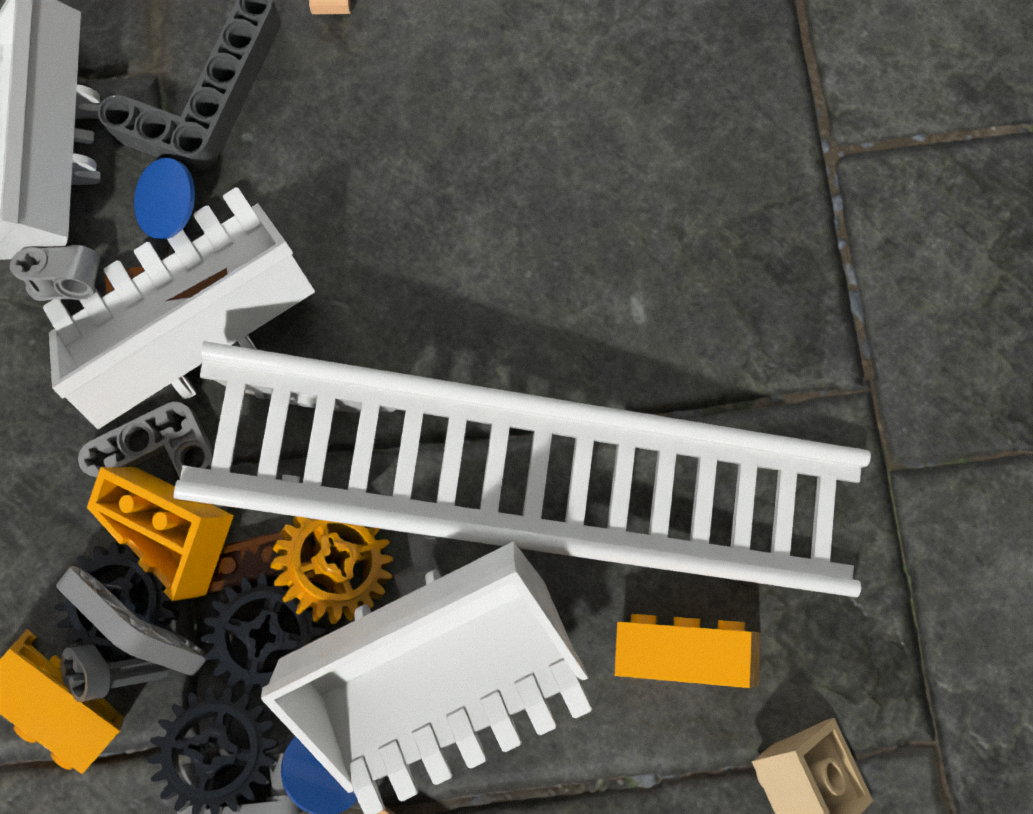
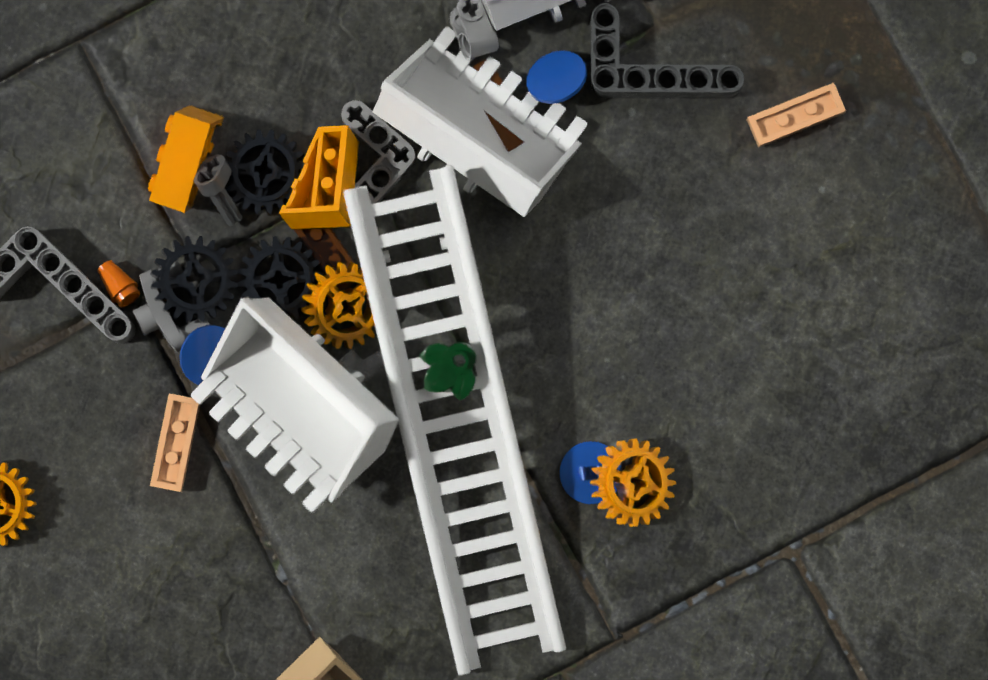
camera: 75 degrees right, 5 degrees up
light grey beam [56,566,207,676] -> none
light orange wedge [614,614,761,688] -> none
none -> dark green plate [420,342,477,400]
none -> blue piece [559,441,622,504]
none -> light orange gear [590,439,676,527]

